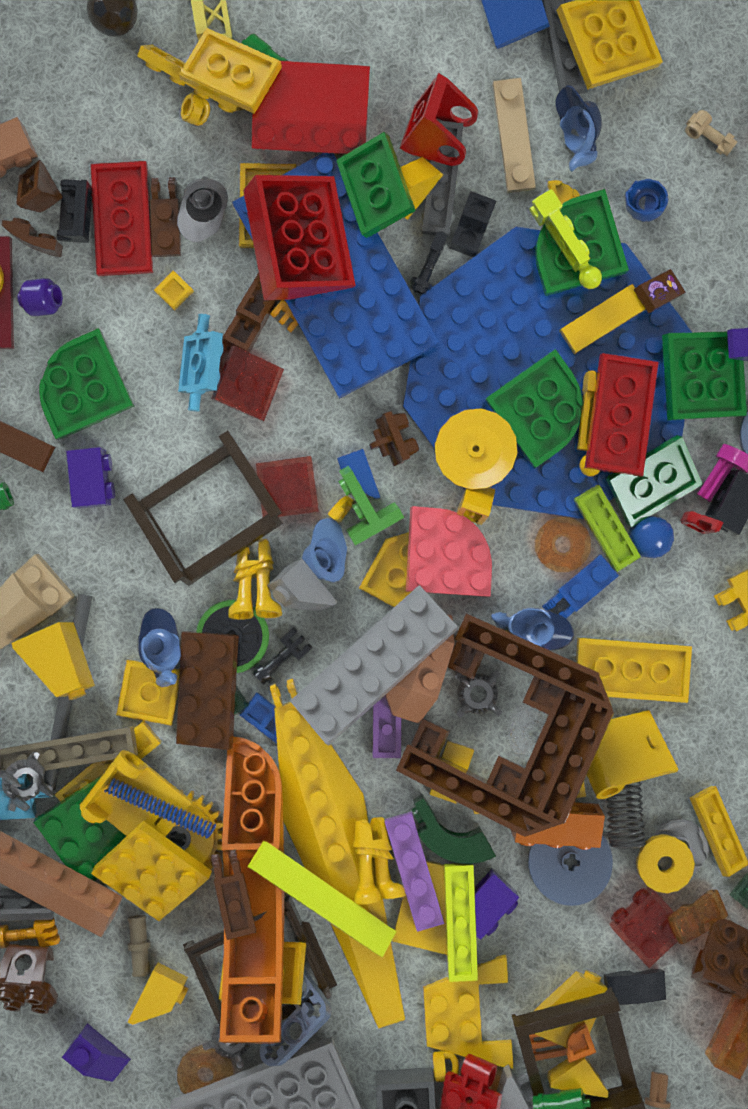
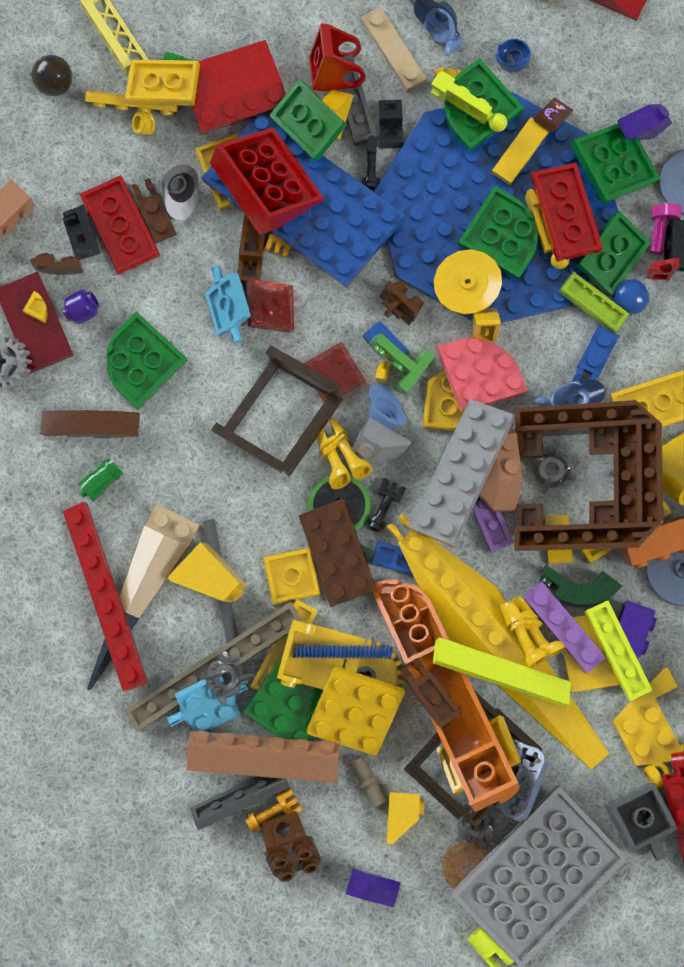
camera: 20 degrees left, 10 degrees down
reddish brown slope [16,160,63,213] -> none
dark purple brick [66,447,115,509] -> none
medium blue hair [137,608,181,687] -> none
yellow tile [154,270,194,311] -> none
clear orange tile [535,517,591,572] -> none

